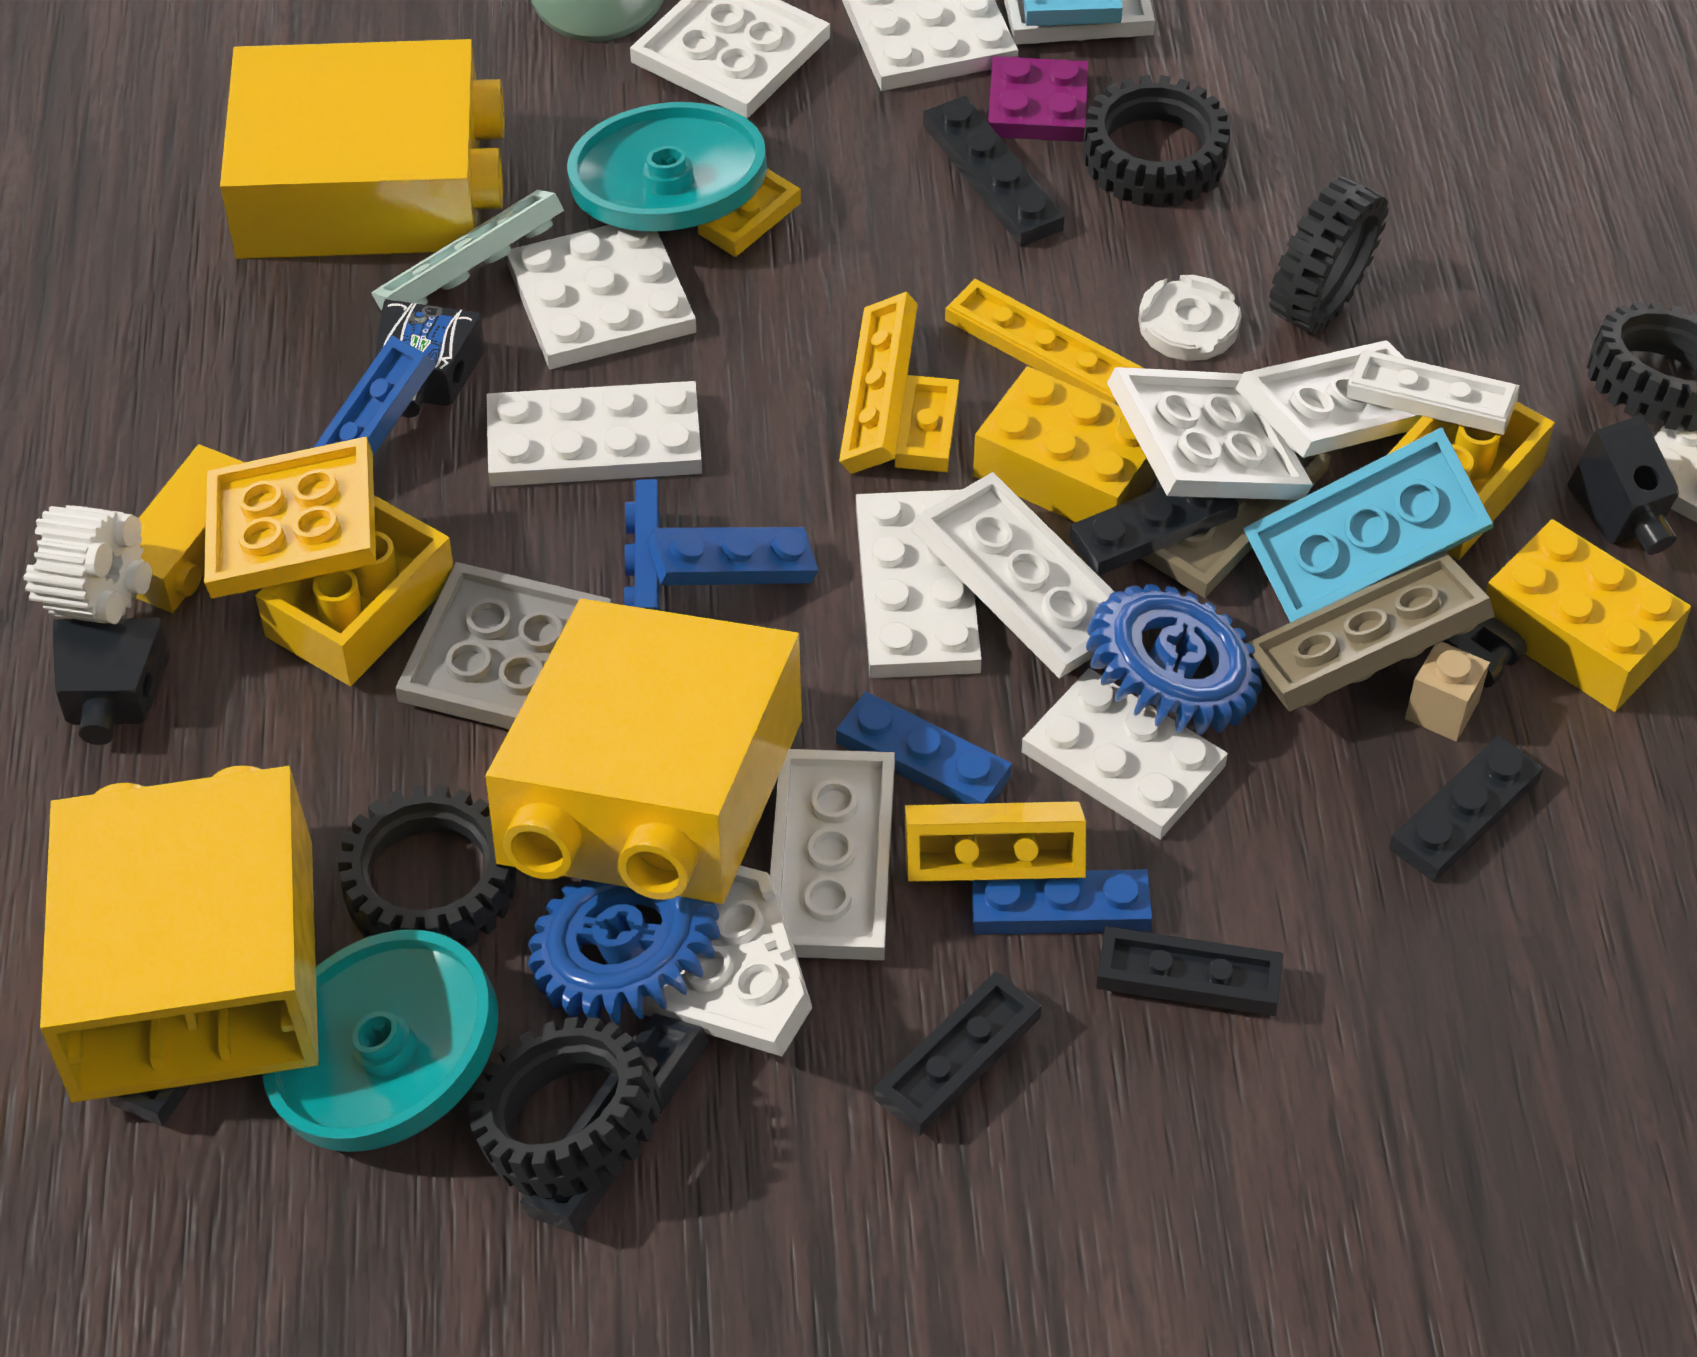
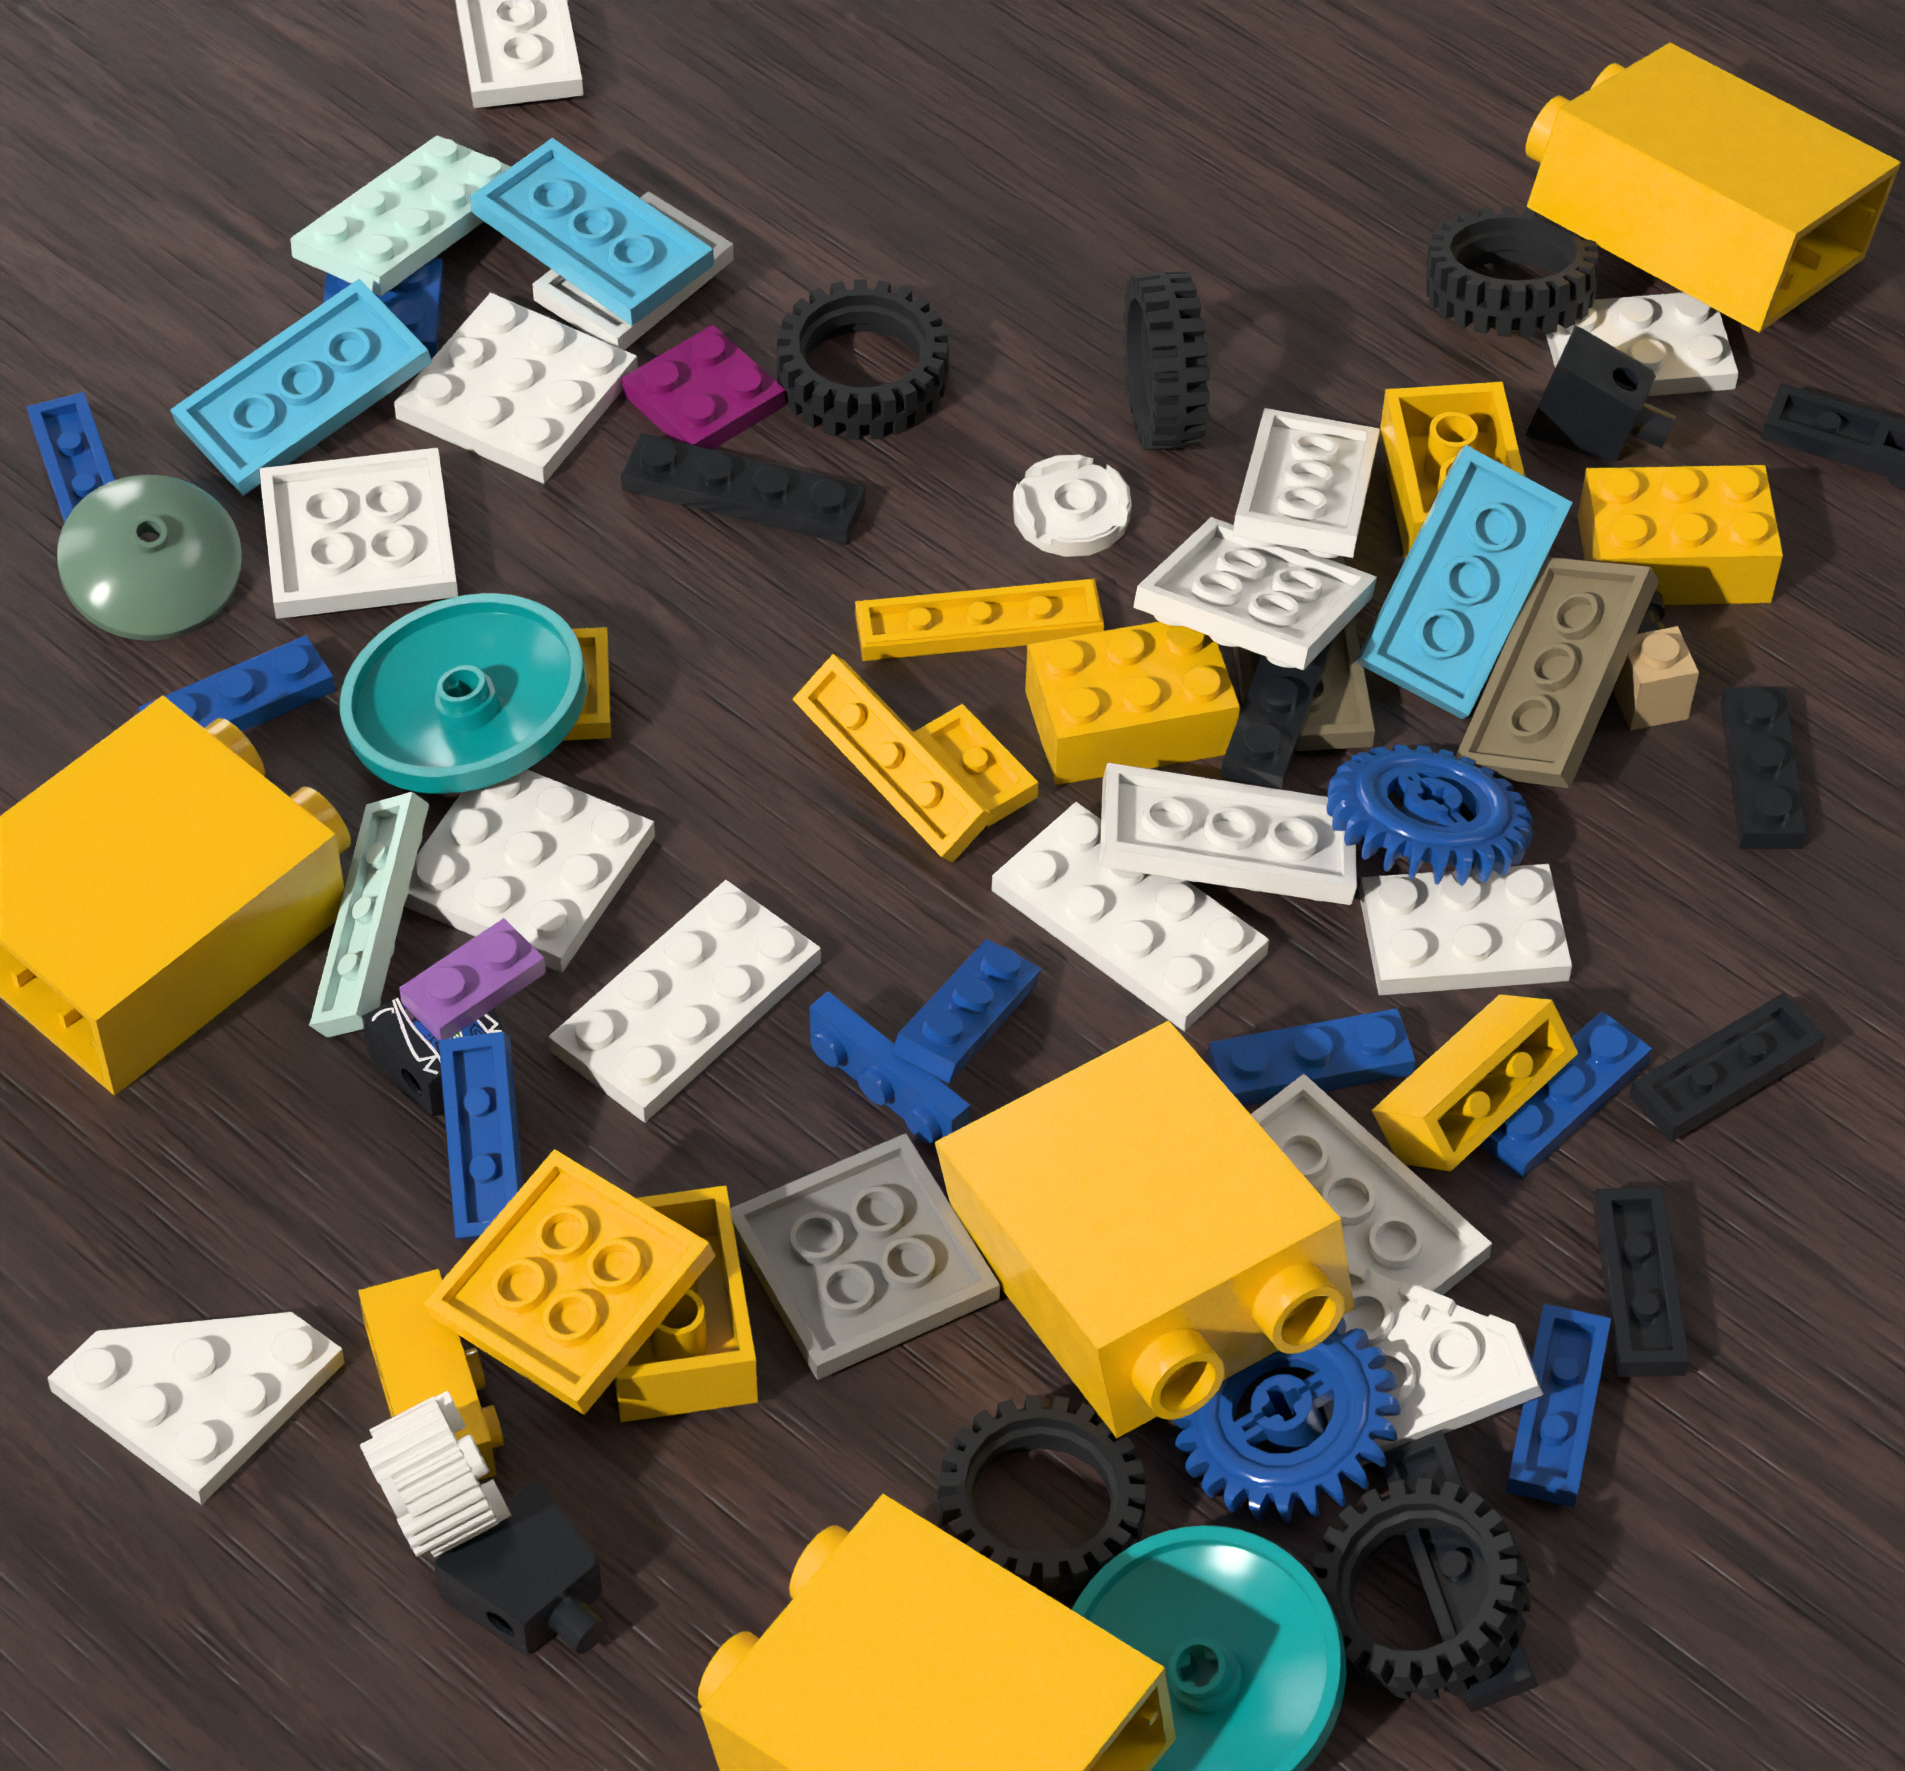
camera: 45 degrees left, 0 degrees up
white tile [1346,349,1520,435] -> none
none -> white plate [48,1312,345,1505]
none -> blue plate [138,635,336,732]
none -> medium lavender plate [399,918,546,1040]
none -> blue plate [1505,1303,1611,1507]

